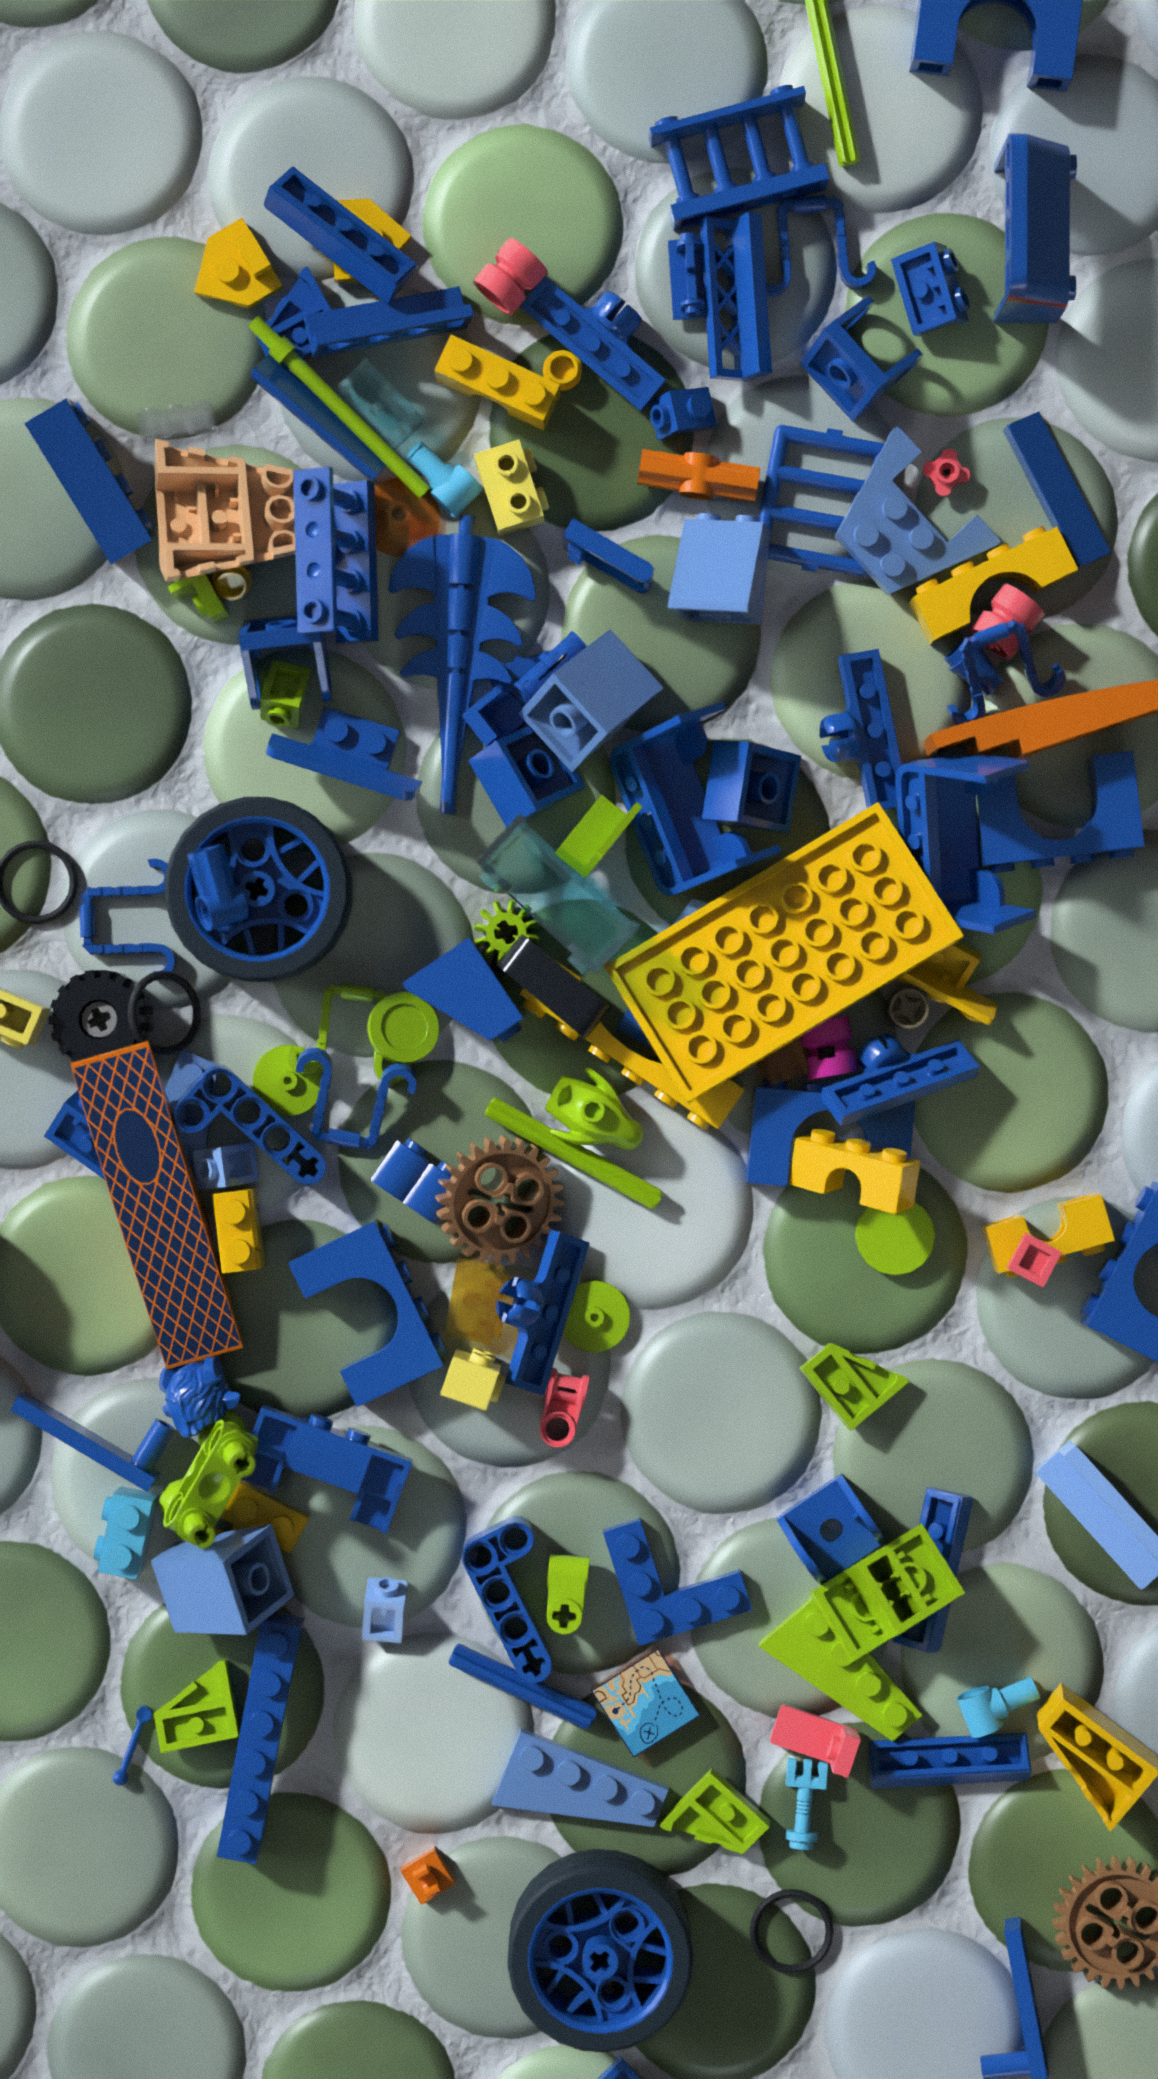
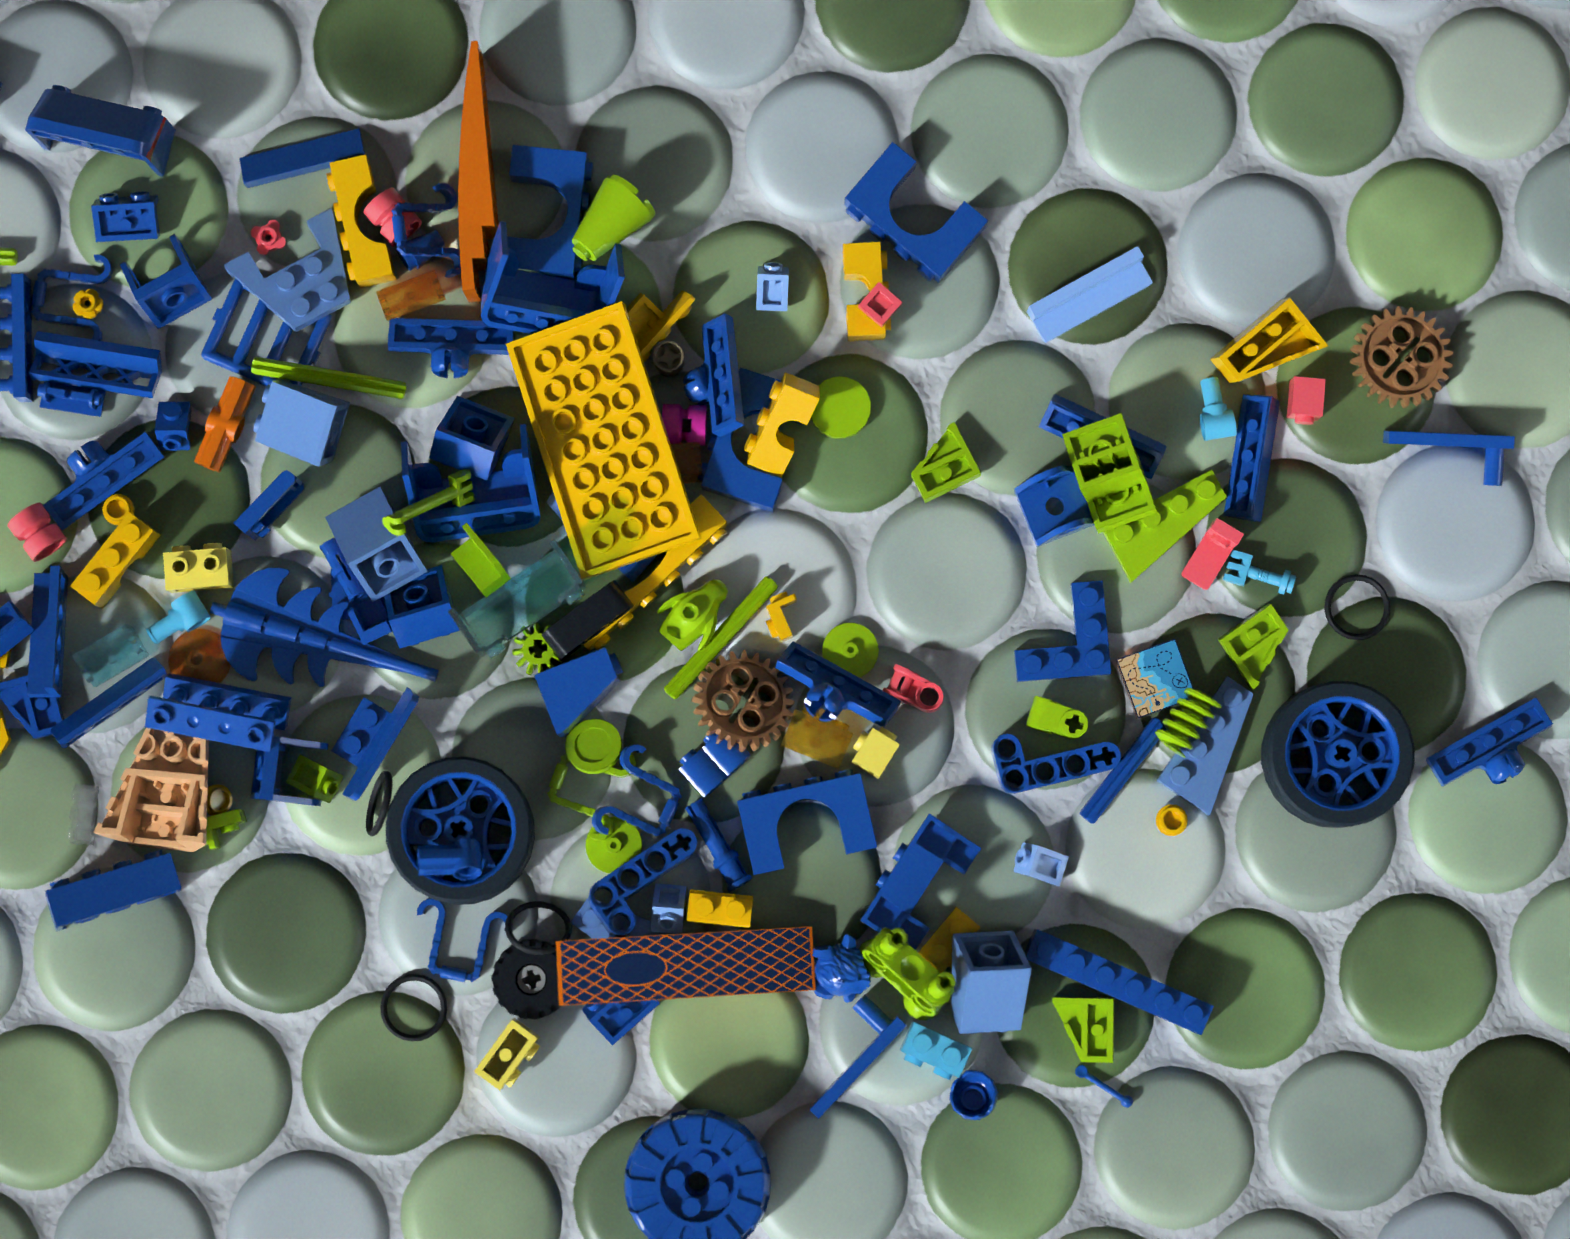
camera: 80 degrees left, 5 degrees down
lime bar [248,316,431,499] -> none
orange tile [401,1847,456,1905] -> none
none -> yellow plate [73,288,103,319]
none -> lime axle [251,357,407,399]
none -> black tyre [366,771,393,836]
none -> clear orange hinge [376,270,446,321]
none -> lime hinge [382,469,475,536]
none -> lime cone [572,174,656,261]
none -> blue pin [685,799,753,892]
none -> light blue bracket [756,262,789,311]
none -> yellow bracket [765,591,797,643]
none -> blue hair [950,1070,998,1120]
none -> lime piece [1155,688,1222,758]
none -> yellow plate [1156,804,1188,836]
none -> coral brick [1287,376,1326,425]

